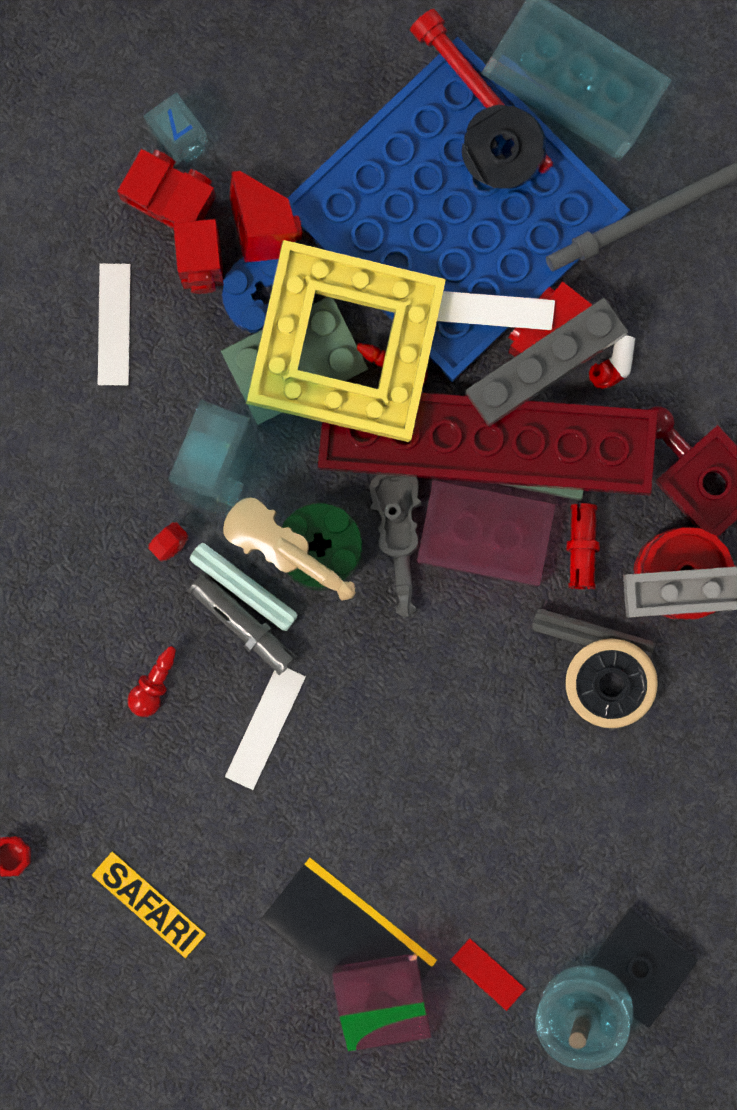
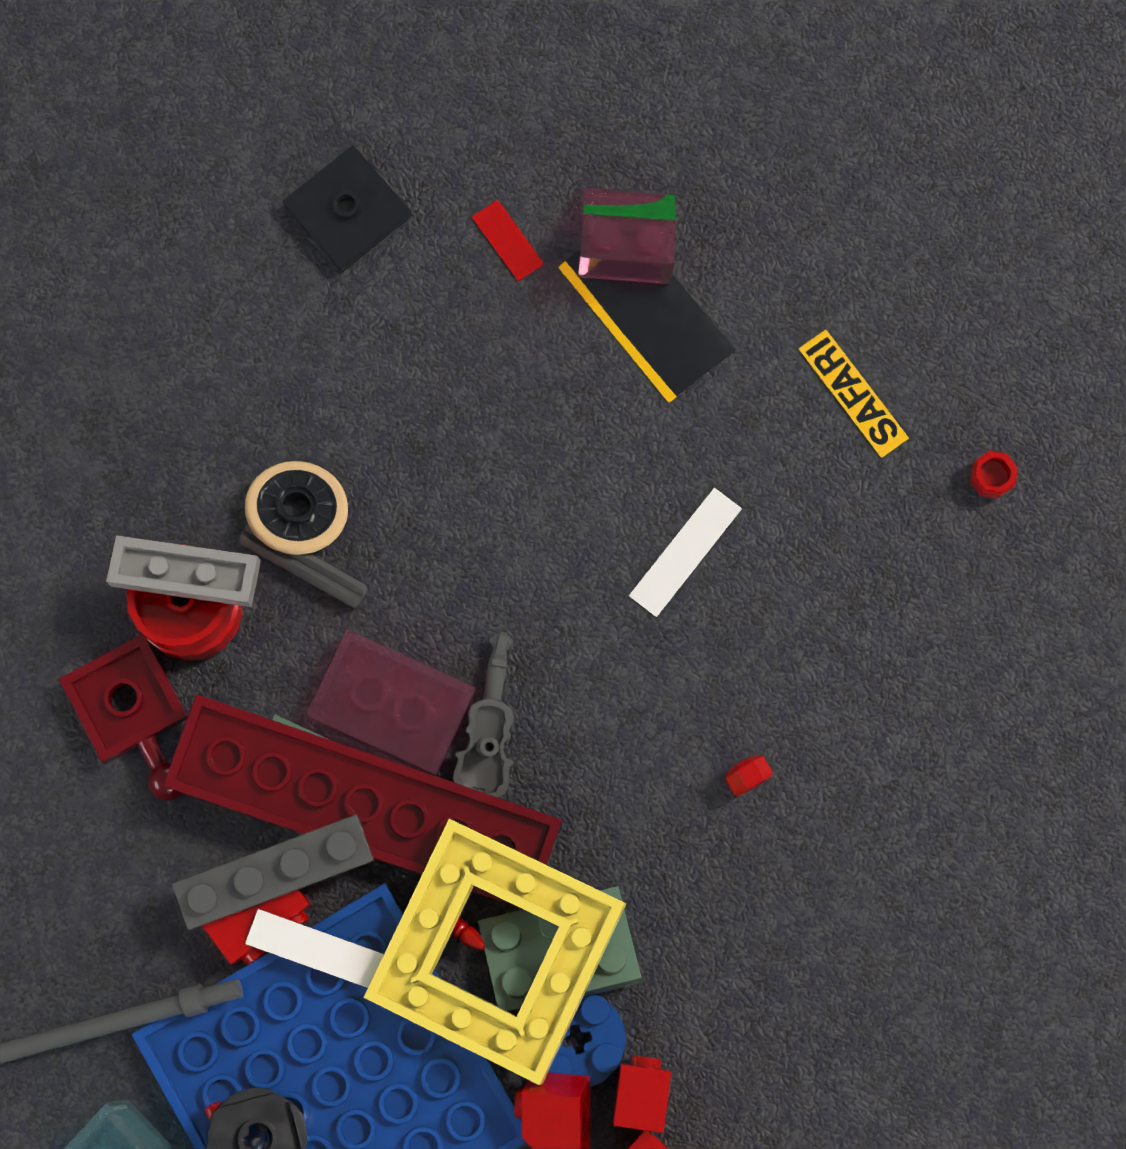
camera: 165 degrees left, 5 degrees down
white sticker [98,264,130,385] -> none
red bar [127,646,176,717] -> none
clear light blue brick [168,400,257,518] -> none
dark grey pin [187,572,297,675] -> none
light aqua axle [190,543,297,631] -> none
tan piece [223,498,356,601] -> none
dark green brick [282,503,362,591] -> none
clear light blue wheel [536,965,633,1070] -> none
red pin [566,503,600,590] -> none
arm [588,336,635,389] -> none

